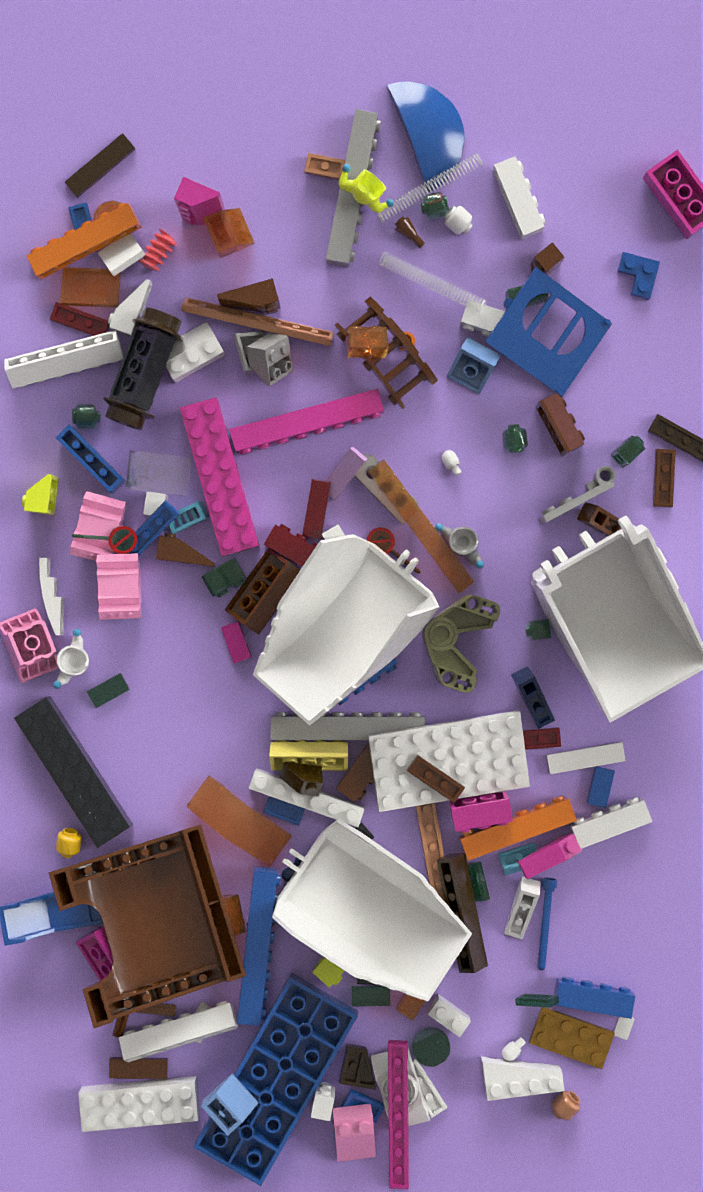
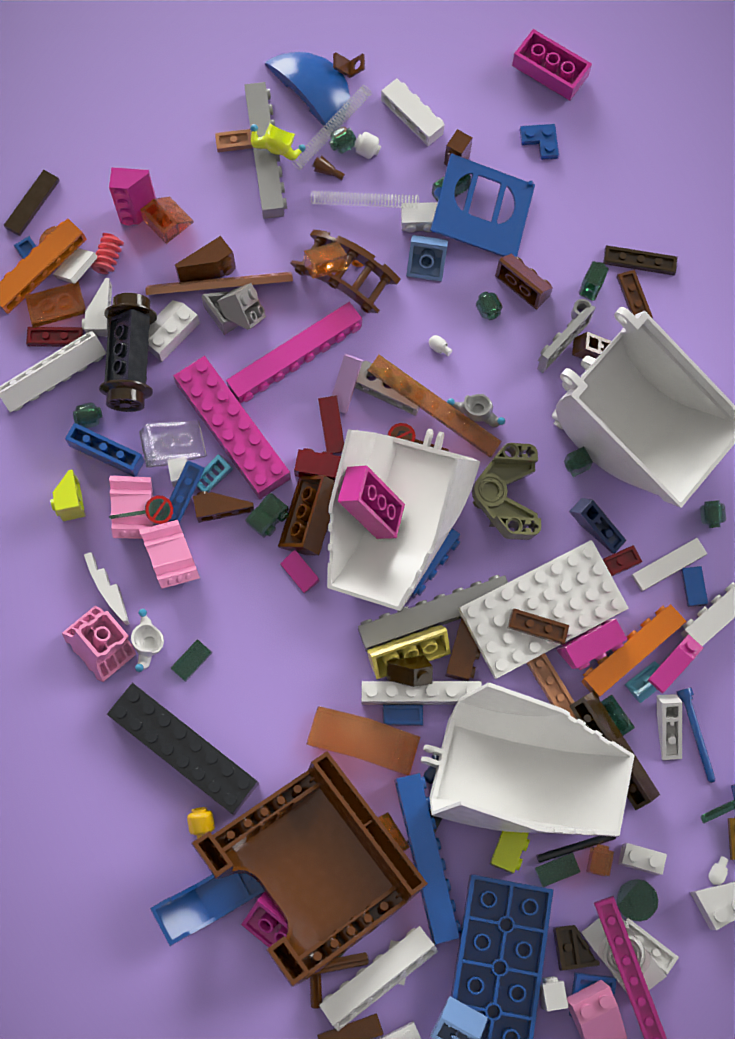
camera: 20 degrees left, 15 degrees down
none -> reddish brown bracket [333,52,365,78]
none -> dark pink brick [338,465,405,539]
none -> head [700,500,727,528]

